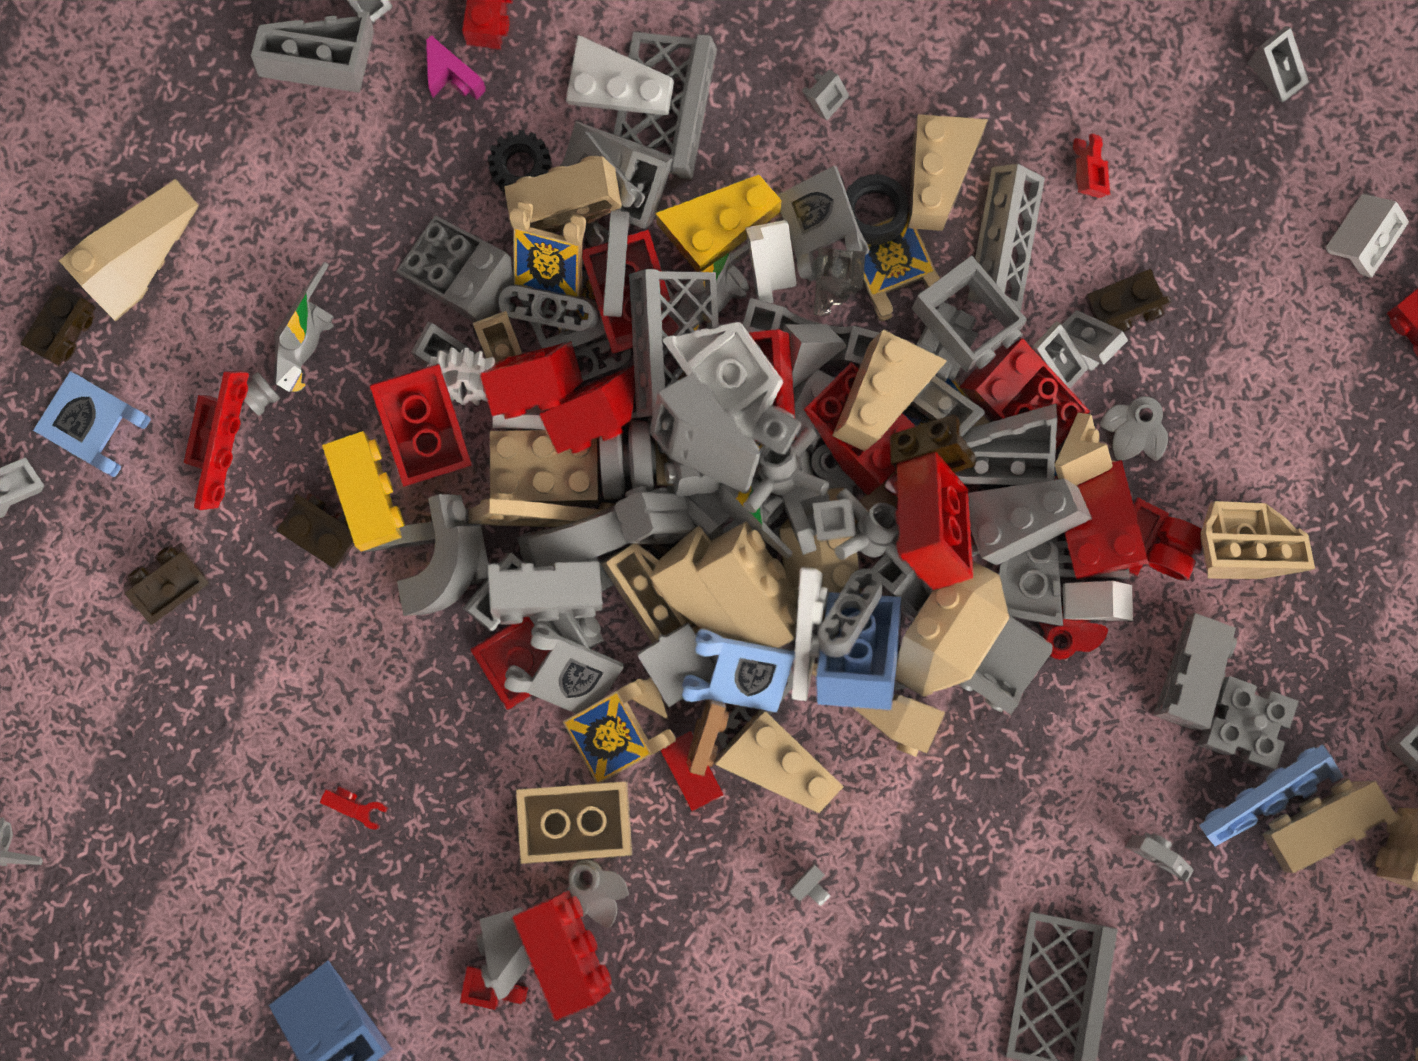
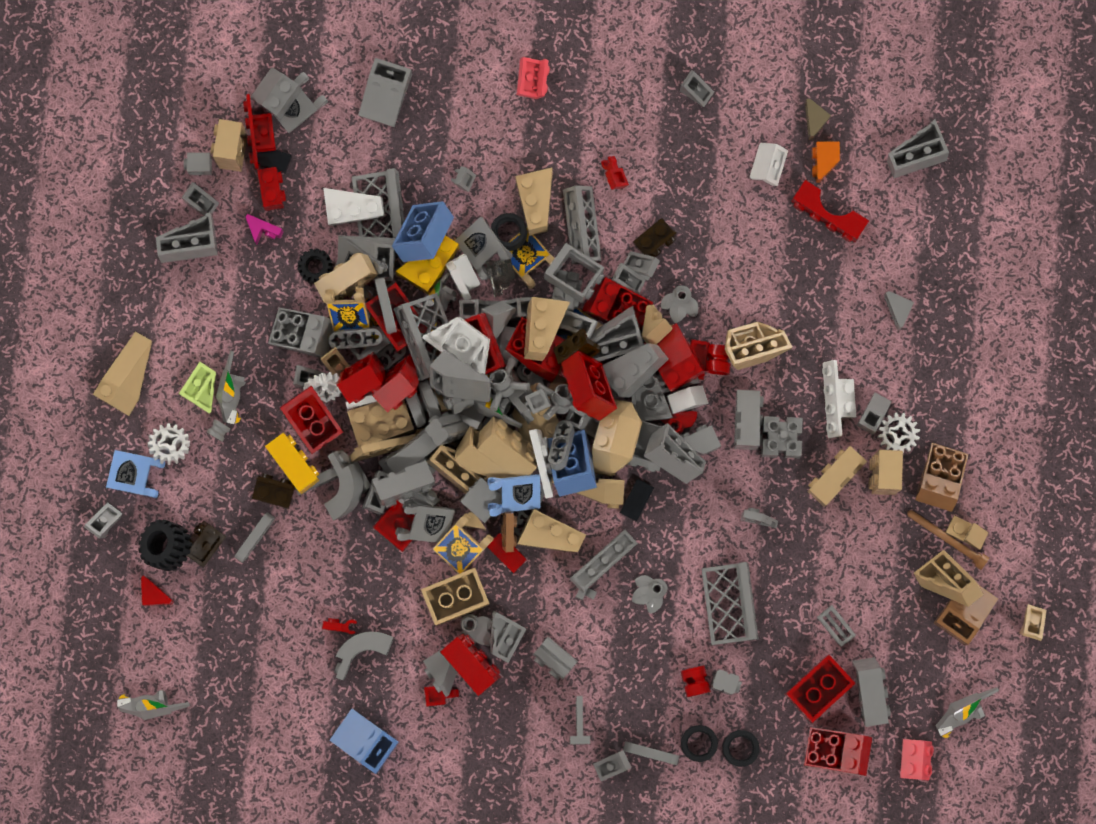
camera: 20 degrees left, 0 degrees up
dark brown bracket [21,285,96,367] -> none
red bracket [183,371,249,510] -> none
light grey bracket [752,405,801,454] -> none
light blue wing [1199,744,1344,846] -> none
none -> black tyre [138,519,192,571]
none -> red slope [141,575,174,606]
none -> white gear [148,423,190,465]
none -> yellowish green wing [179,362,216,414]
none -> light grey beam [234,512,275,563]
none -> light grey arch [334,632,394,681]
none -> medium blue brick [392,201,454,262]
none -> light grey wing [490,611,526,663]
none -> light grey brick [533,637,578,680]
none -> light grey tile [570,529,638,593]
none -> black tile [620,479,654,522]
none -> light grey plate [632,575,668,614]
none -> light grey wedge [644,423,706,484]
none -> light grey slope [681,424,721,456]
none -> white bracket [822,360,856,438]

